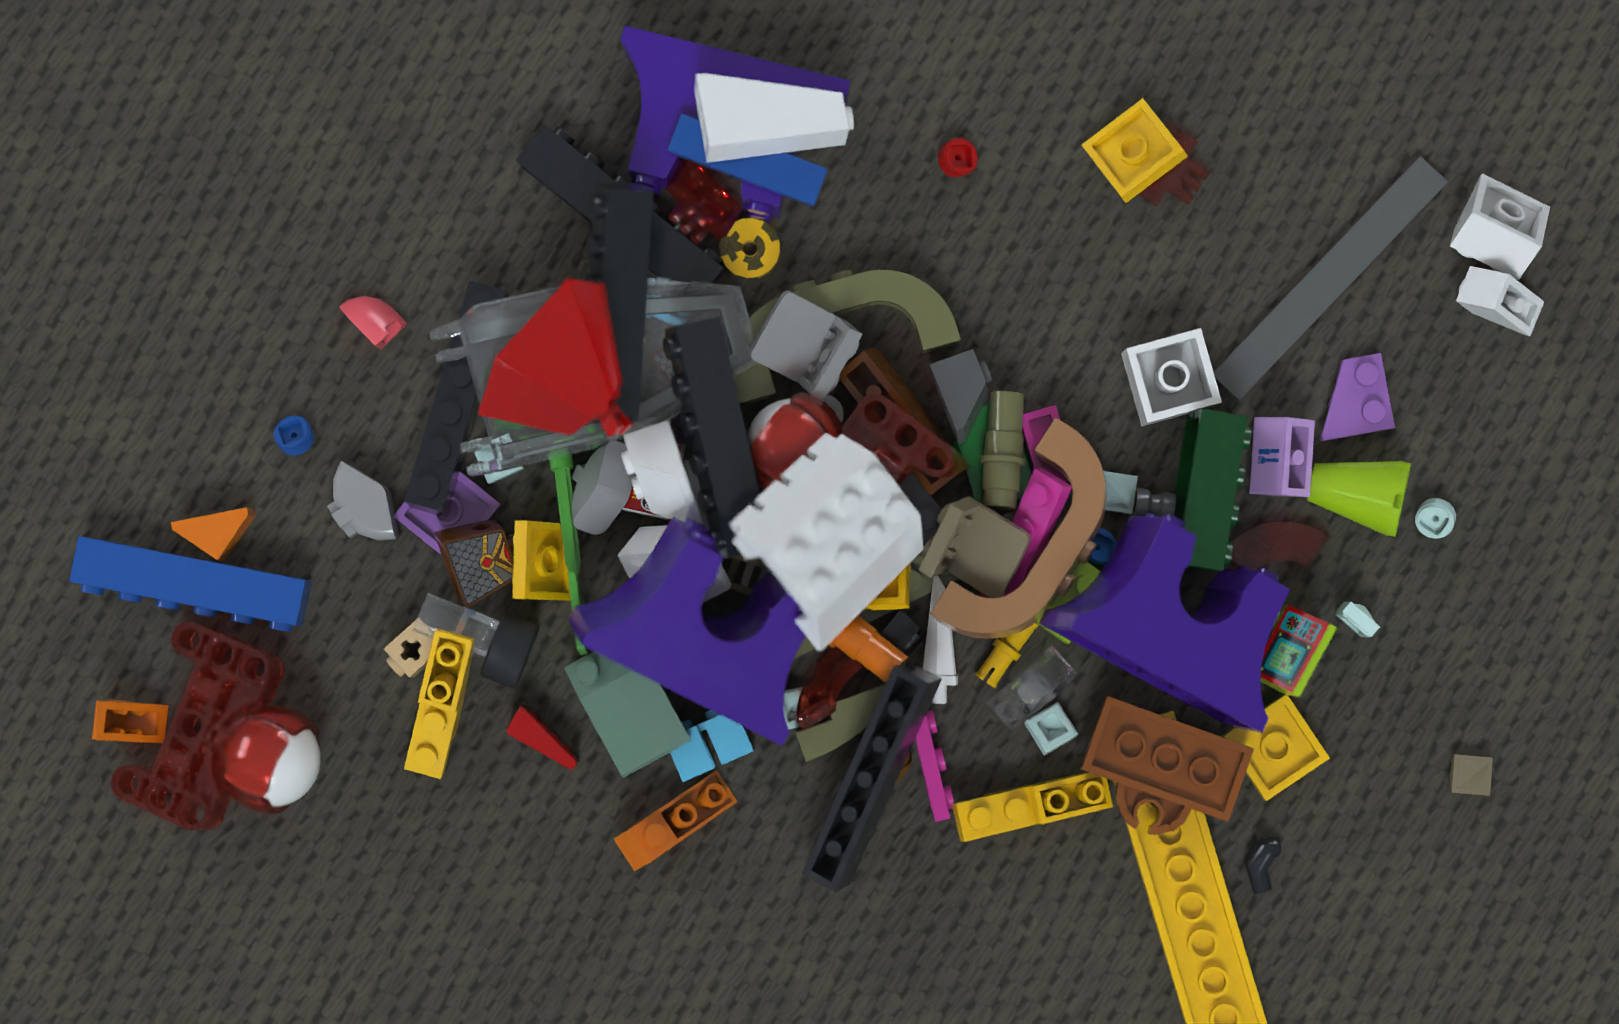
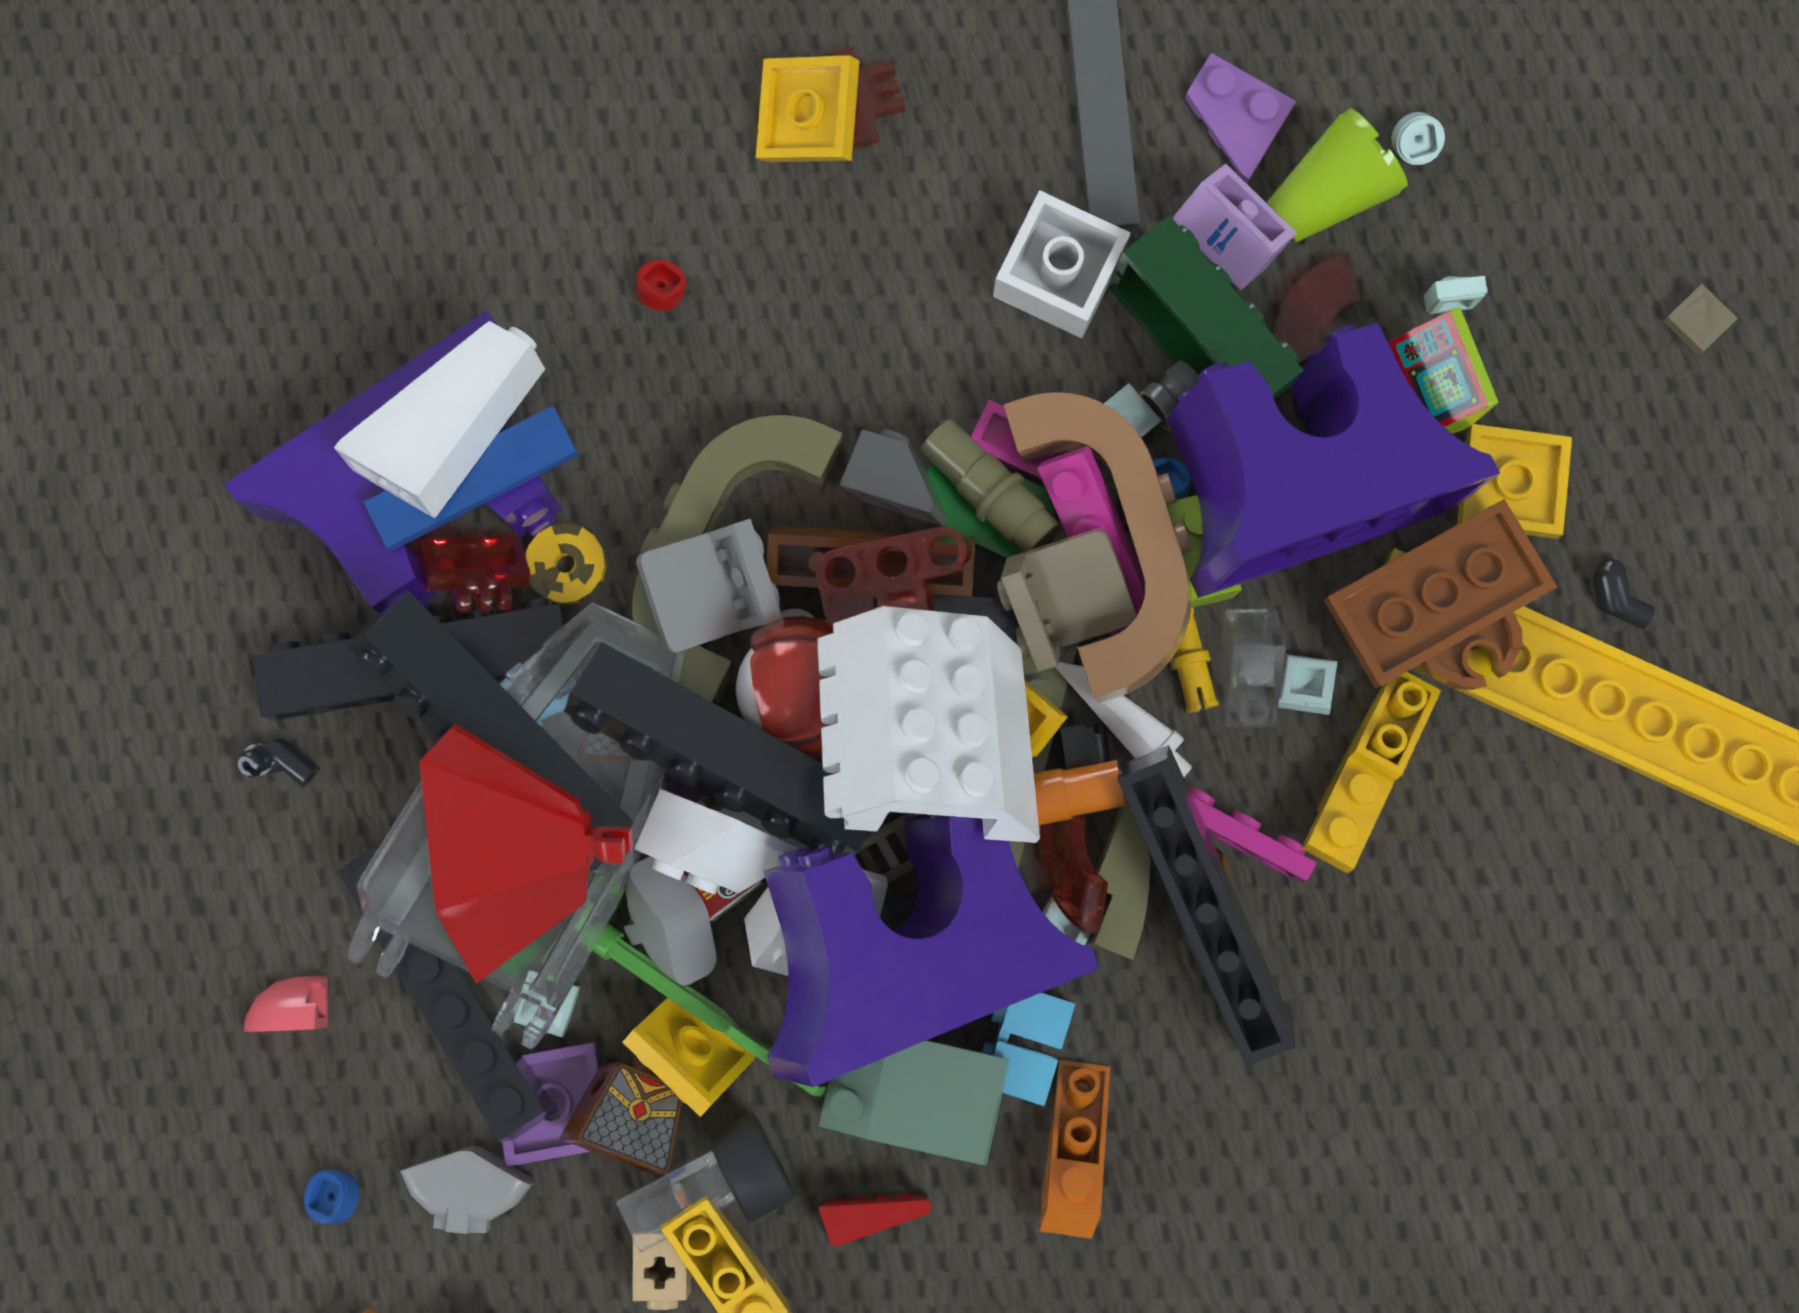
camera: 50 degrees left, 5 degrees down
none -> black arm [237,739,320,787]

